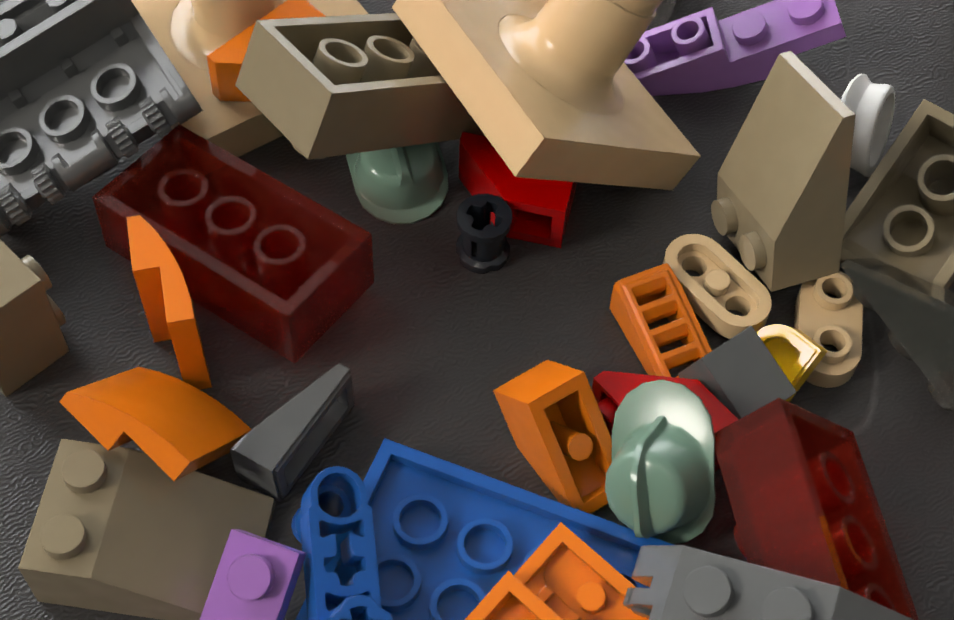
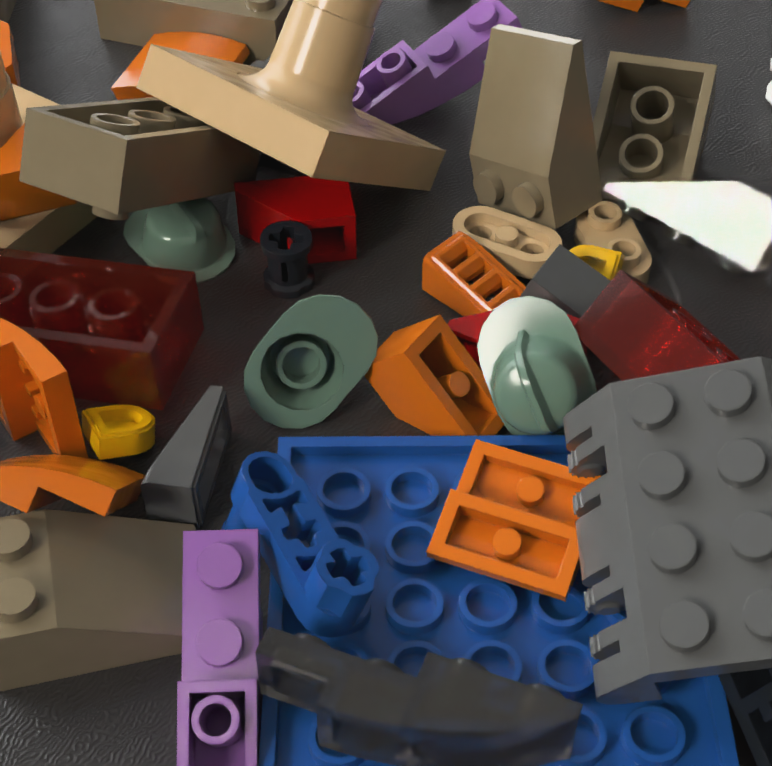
camera: 20 degrees left, 10 degrees down
none -> yellow tile [82,404,155,460]
none -> sand green piece [244,294,378,429]

